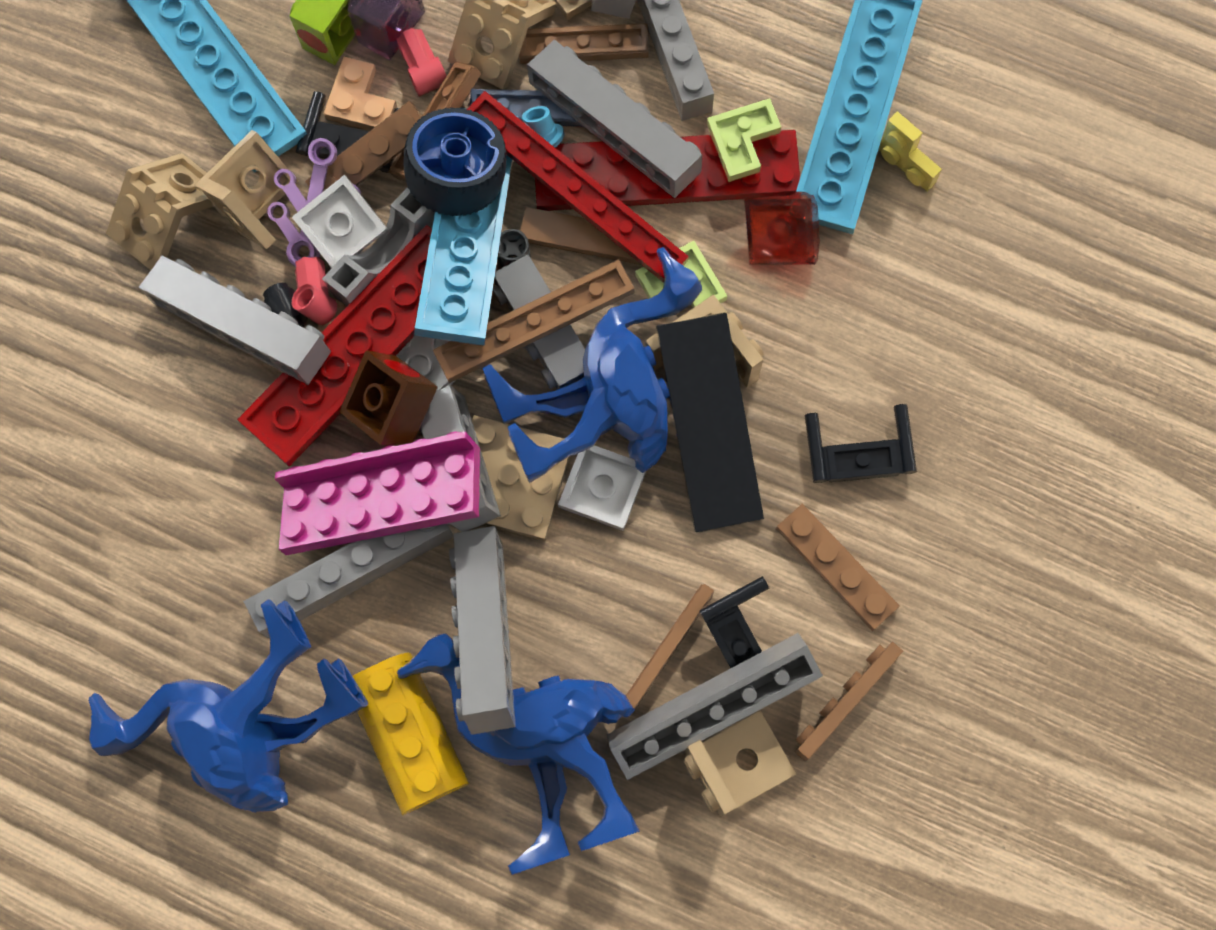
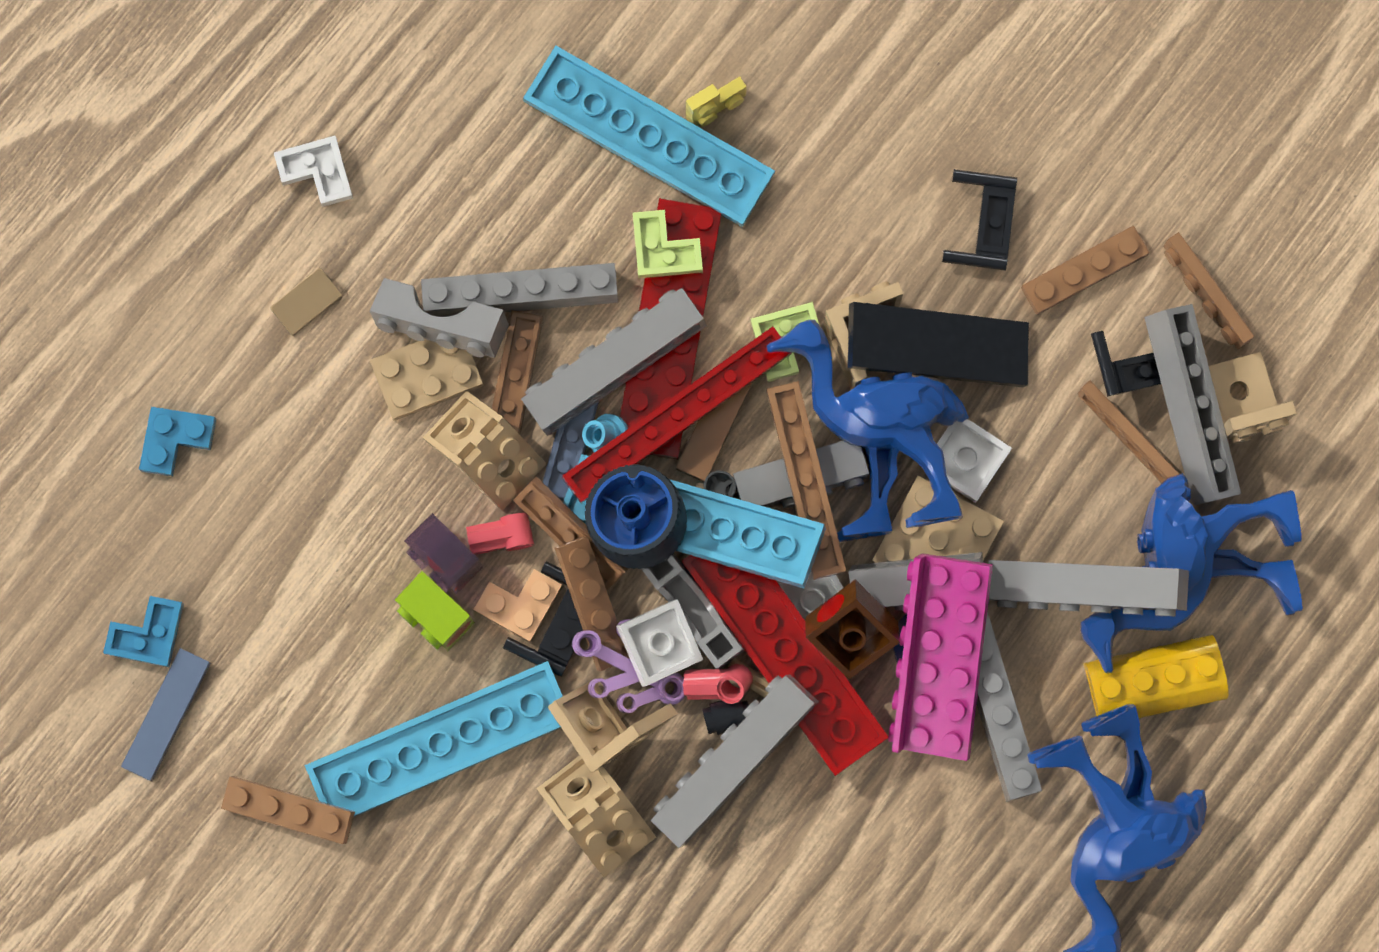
camera: 80 degrees left, 5 degrees up
clear red slope [744,191,820,265] -> none

